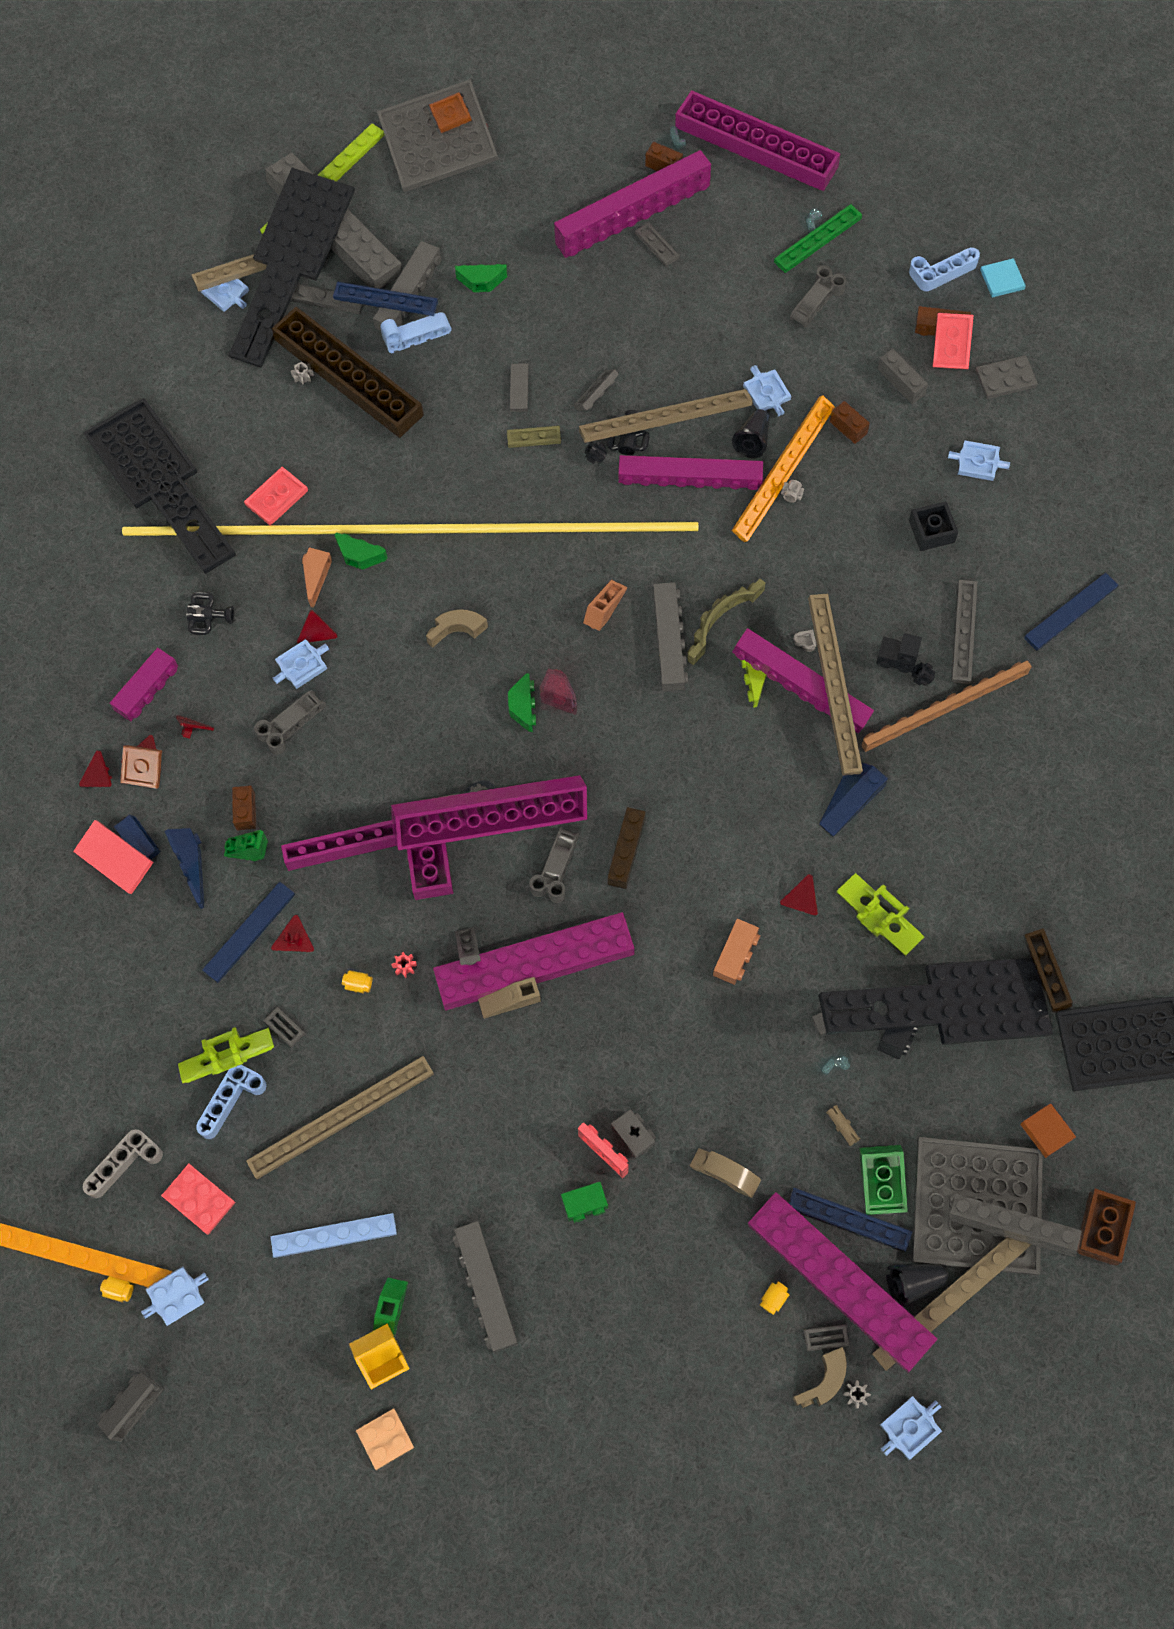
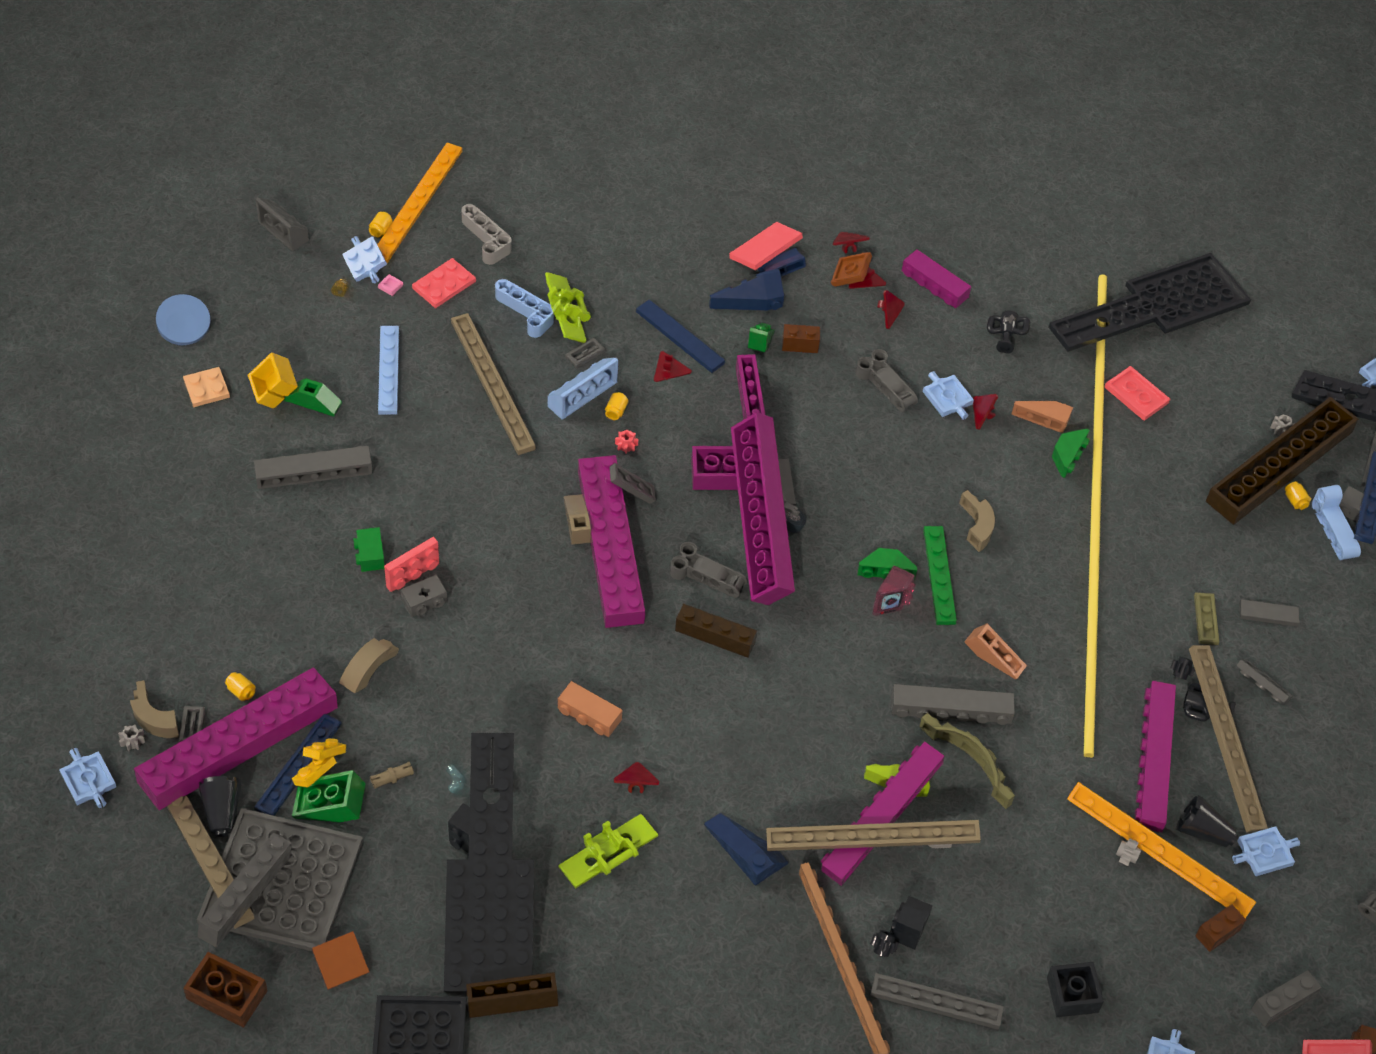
camera: 90 degrees right, 15 degrees down
none -> medium blue piece [156,294,210,345]
none -> yellow plate [292,756,337,787]
none -> yellow plate [303,739,346,760]
none -> clear yellow hose [331,278,348,297]
none -> bright pink tile [378,274,403,296]
none -> light blue slope [548,358,618,420]
none -> green plate [923,526,956,625]
none -> yellow brick [1285,481,1311,510]

